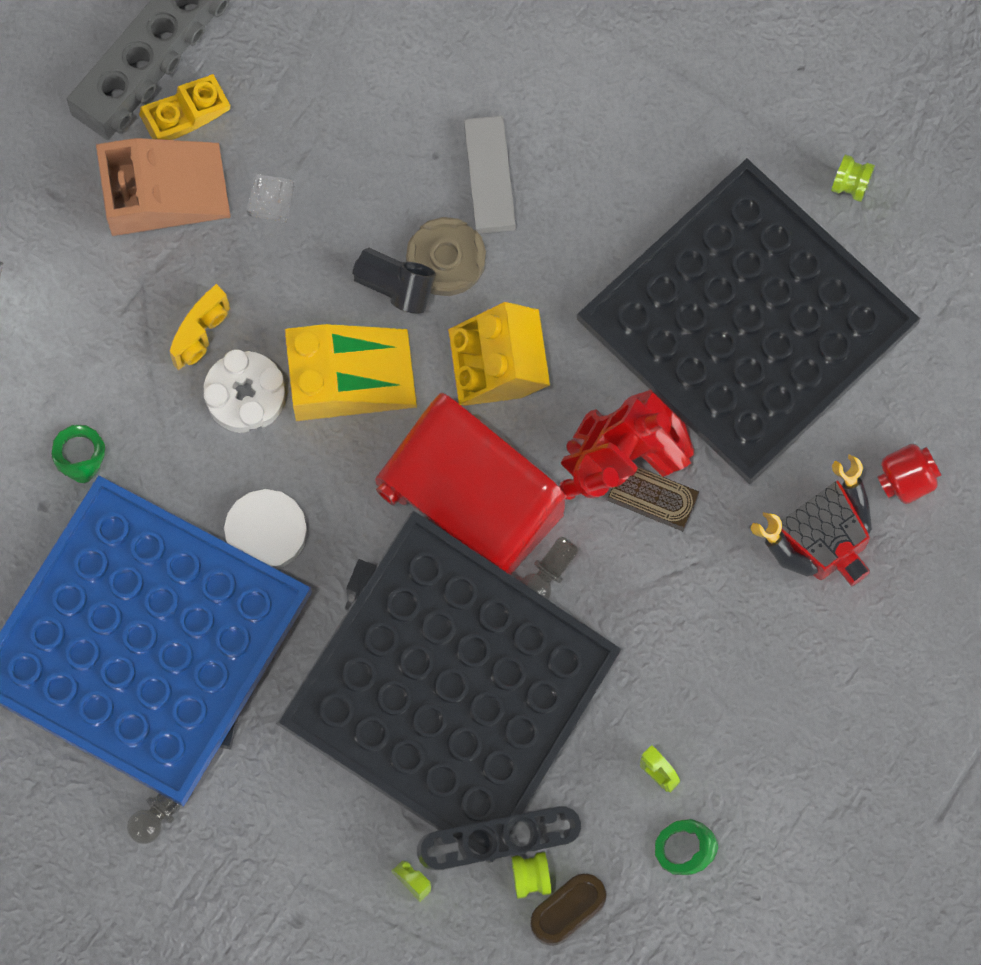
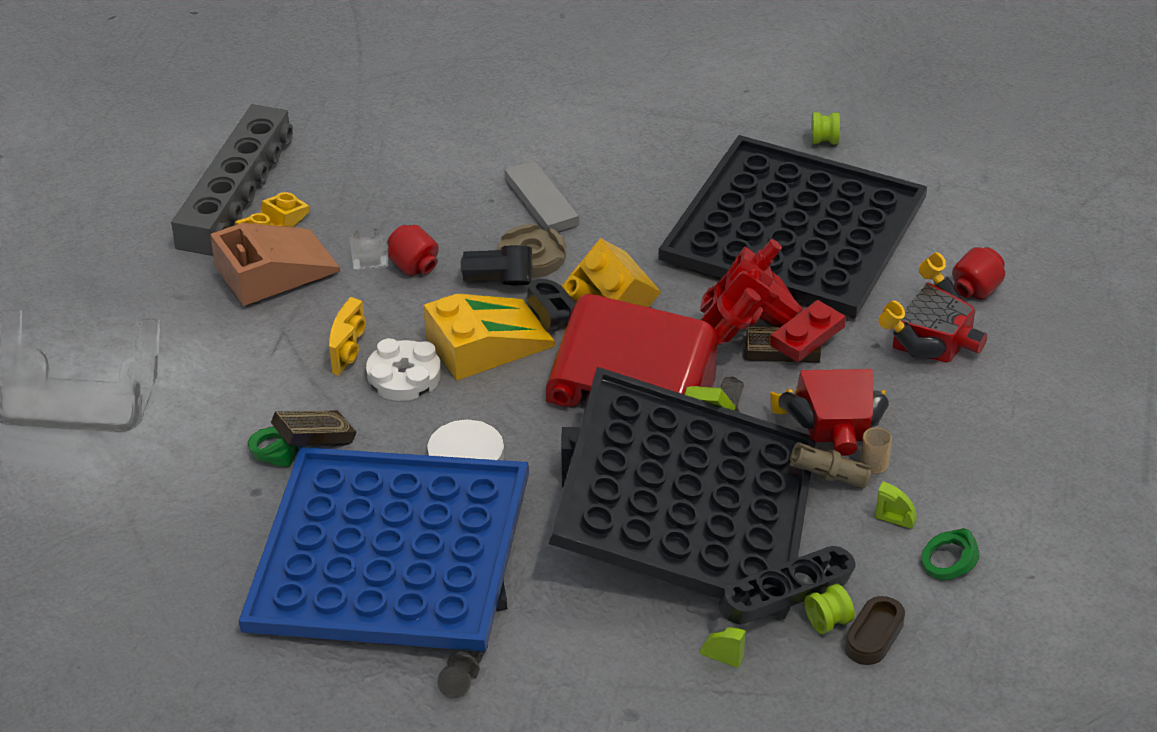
camera: 20 degrees left, 30 degrees down
none -> tile [271,410,356,445]
none -> red head [387,225,439,276]
none -> black plate [526,279,576,329]
none -> lime tile [685,386,735,411]
none -> red plate [770,300,846,362]
none -> red torso [770,369,889,456]
none -> dark tan pin [790,442,871,489]
none -> tan piece [860,427,892,474]

